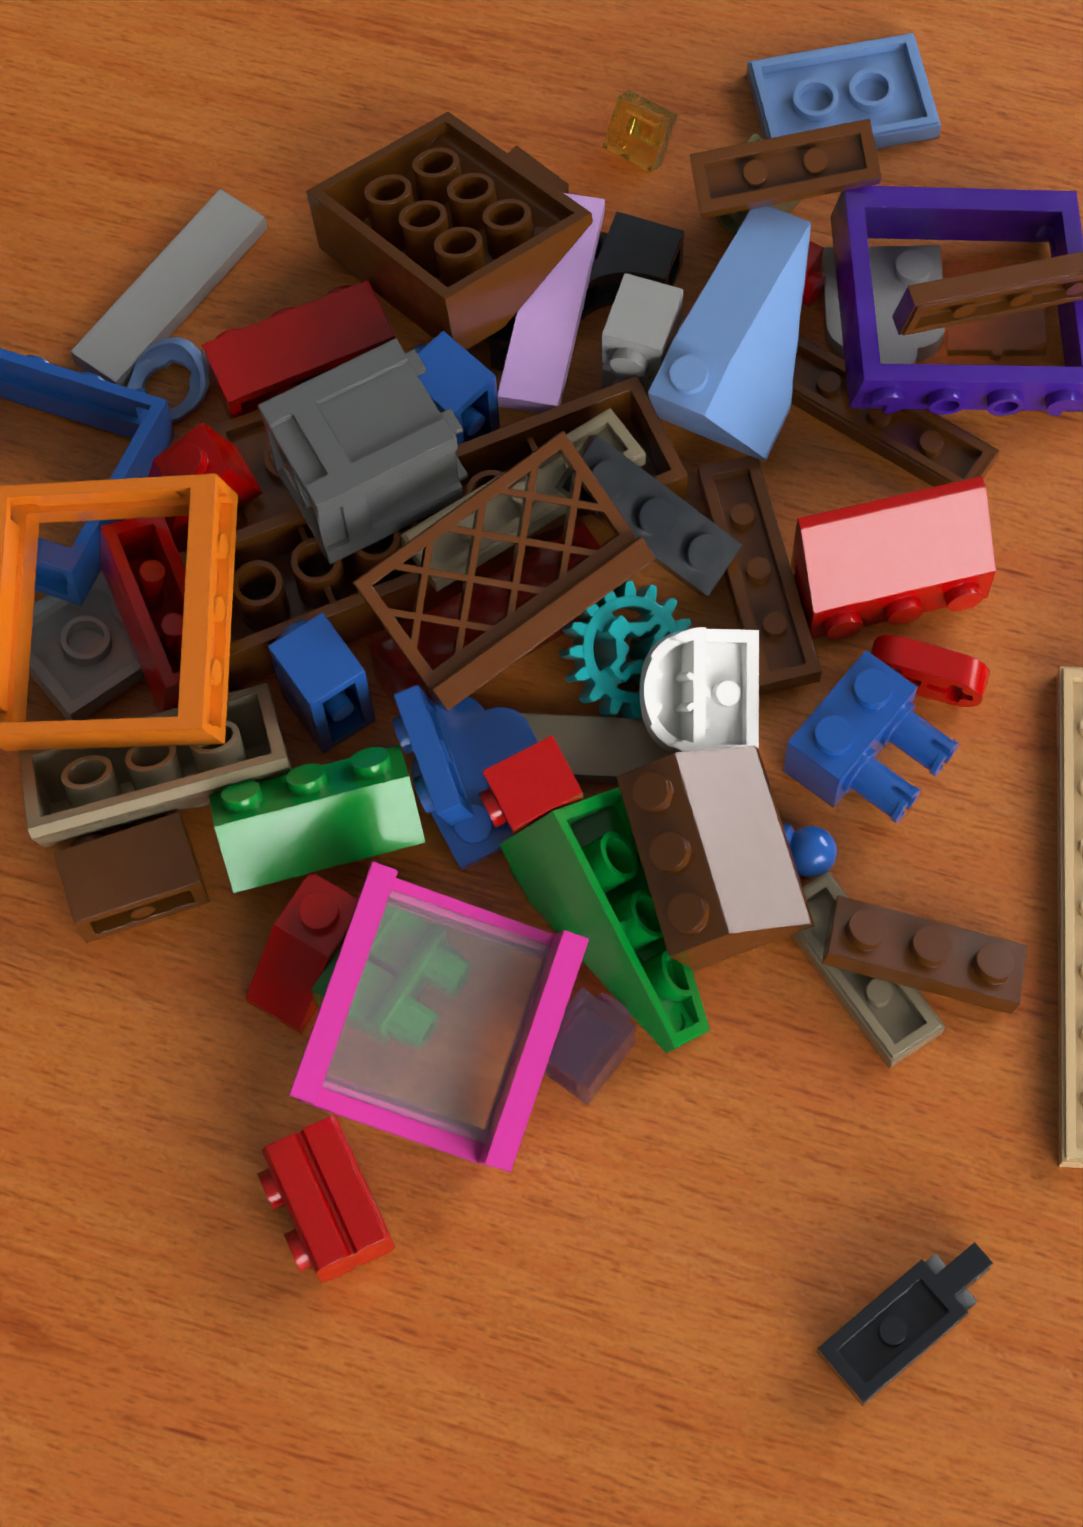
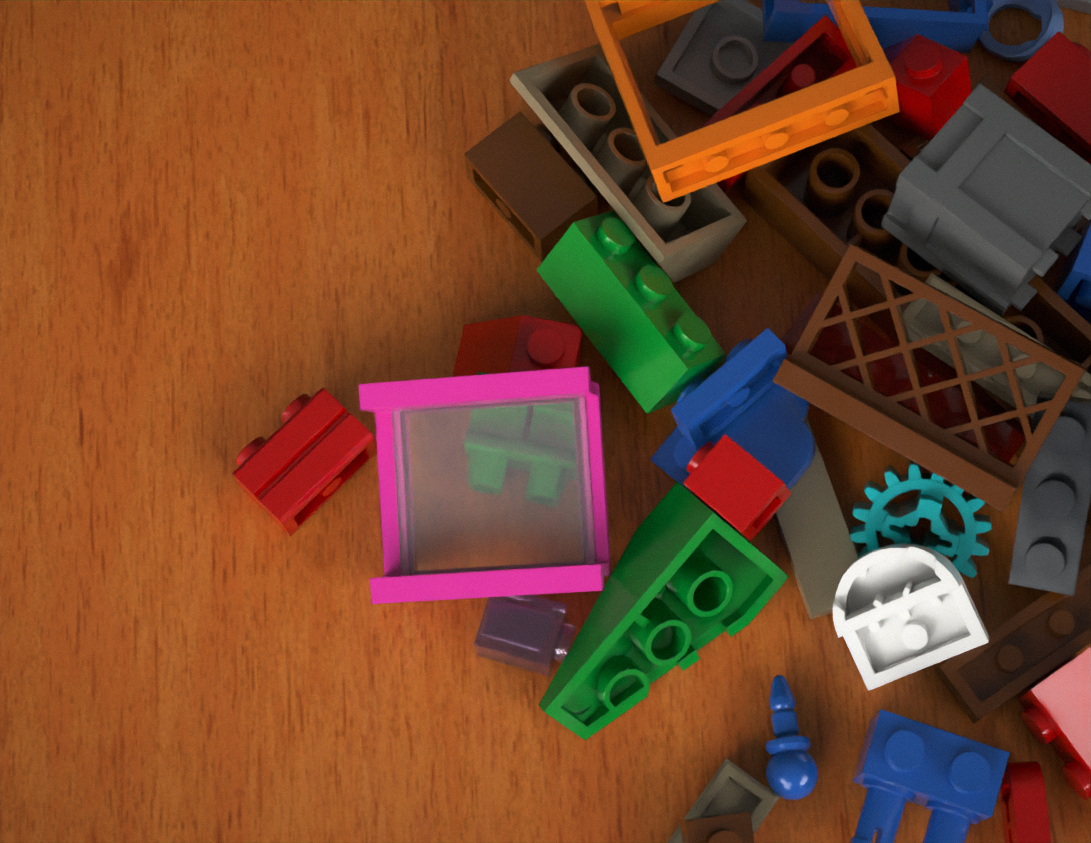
camera: 70 degrees right, 5 degrees up
blue brick [268,612,376,754] -> none
slope [616,746,815,971] -> none

